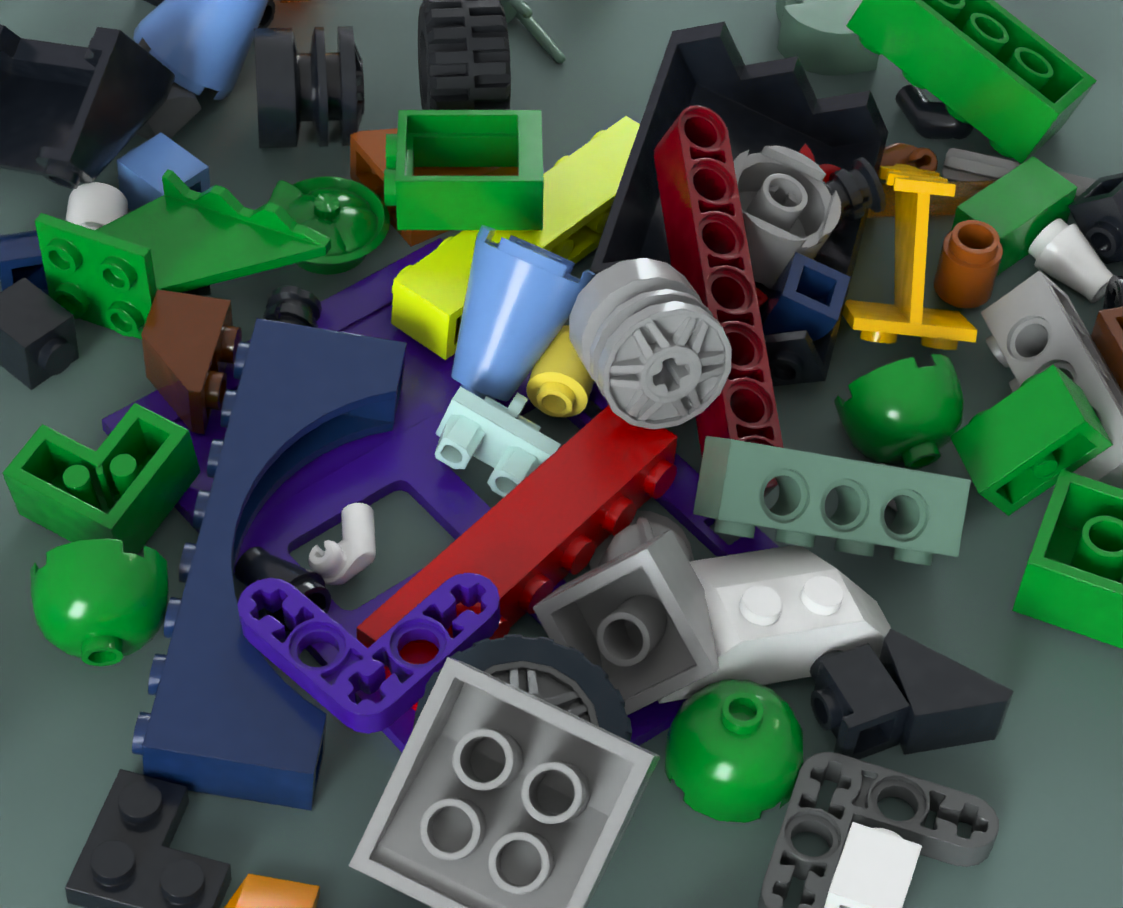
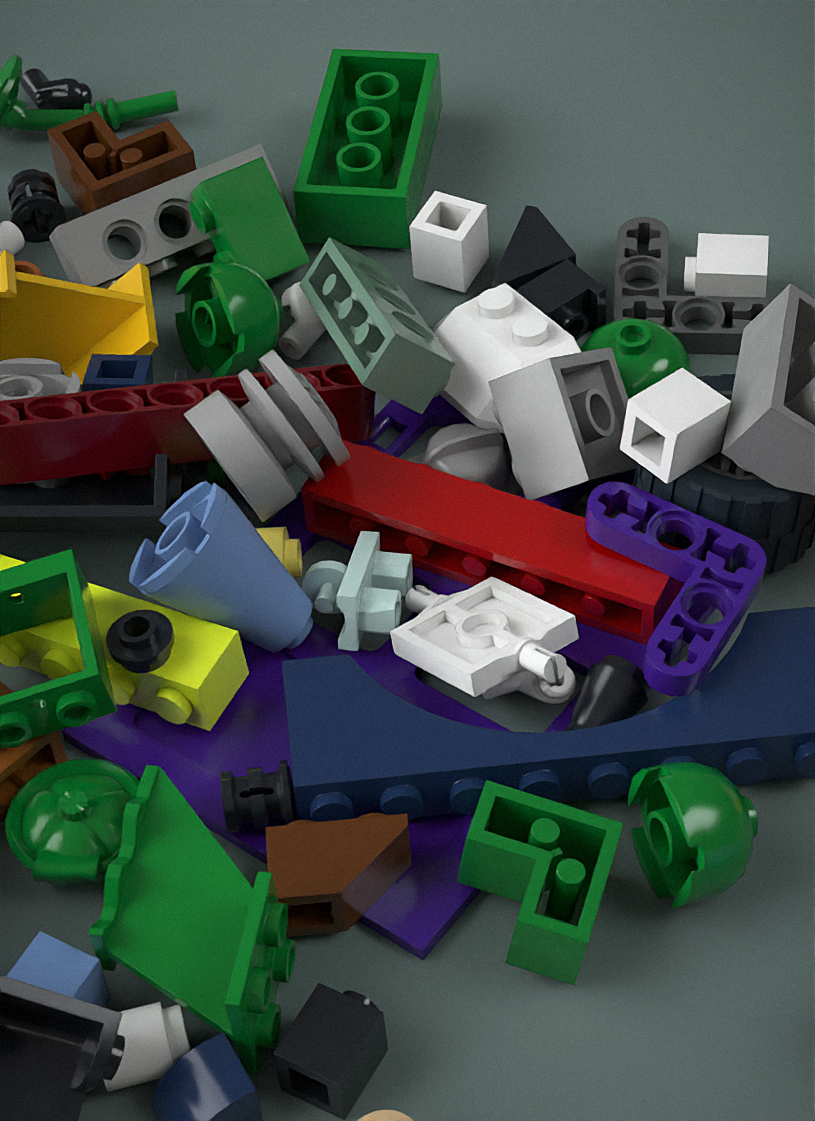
camera: 95 degrees left, 0 degrees up
none -> black plate [106,610,175,673]
none -> white plate [390,576,579,697]
none -> white brick [409,191,489,293]
none -> white brick [620,368,731,484]

